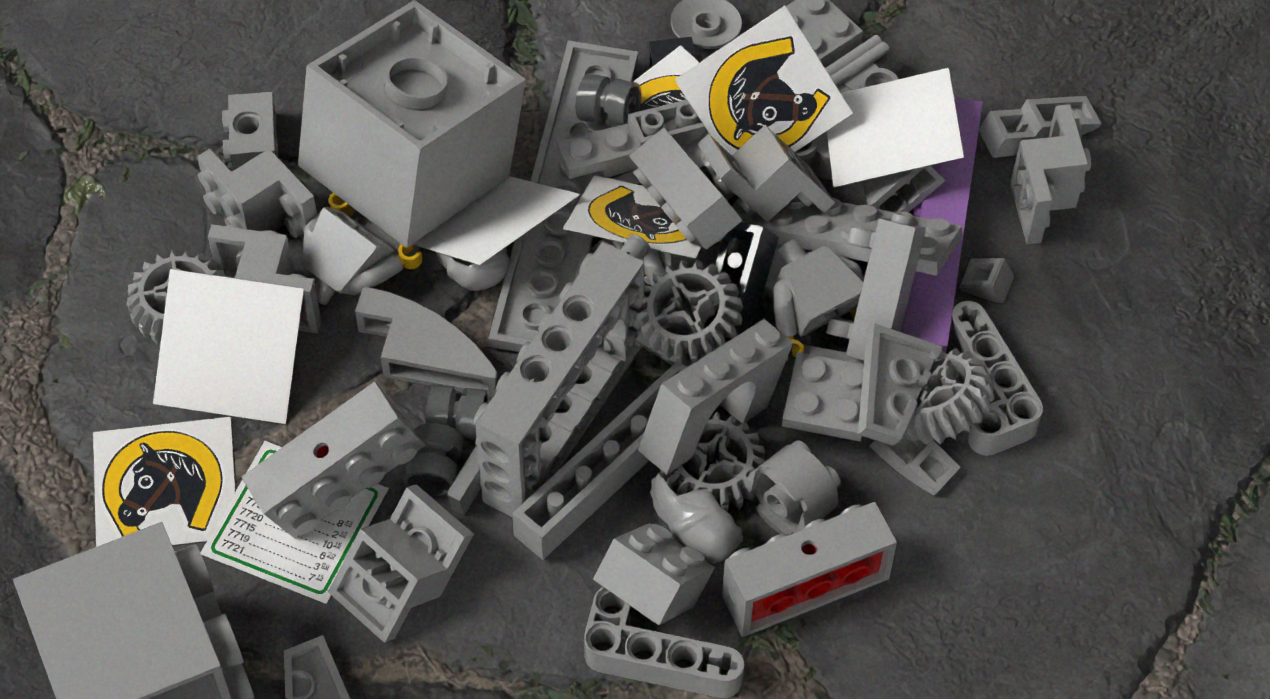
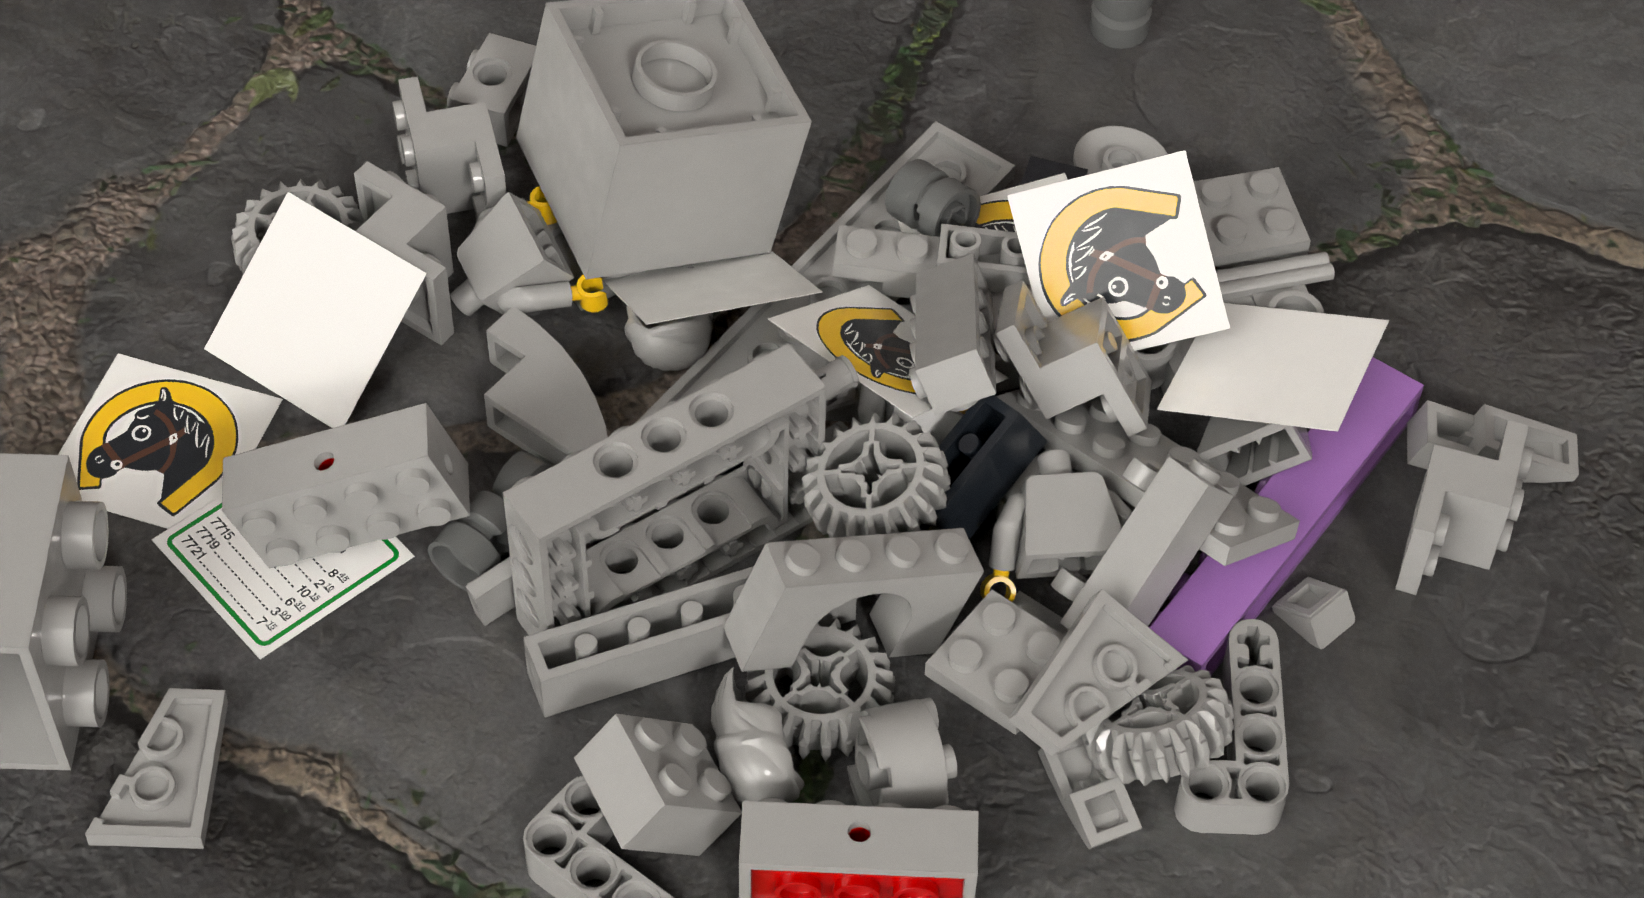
camera: 25 degrees right, 5 degrees down
light grey bracket [328,485,474,643] -> none

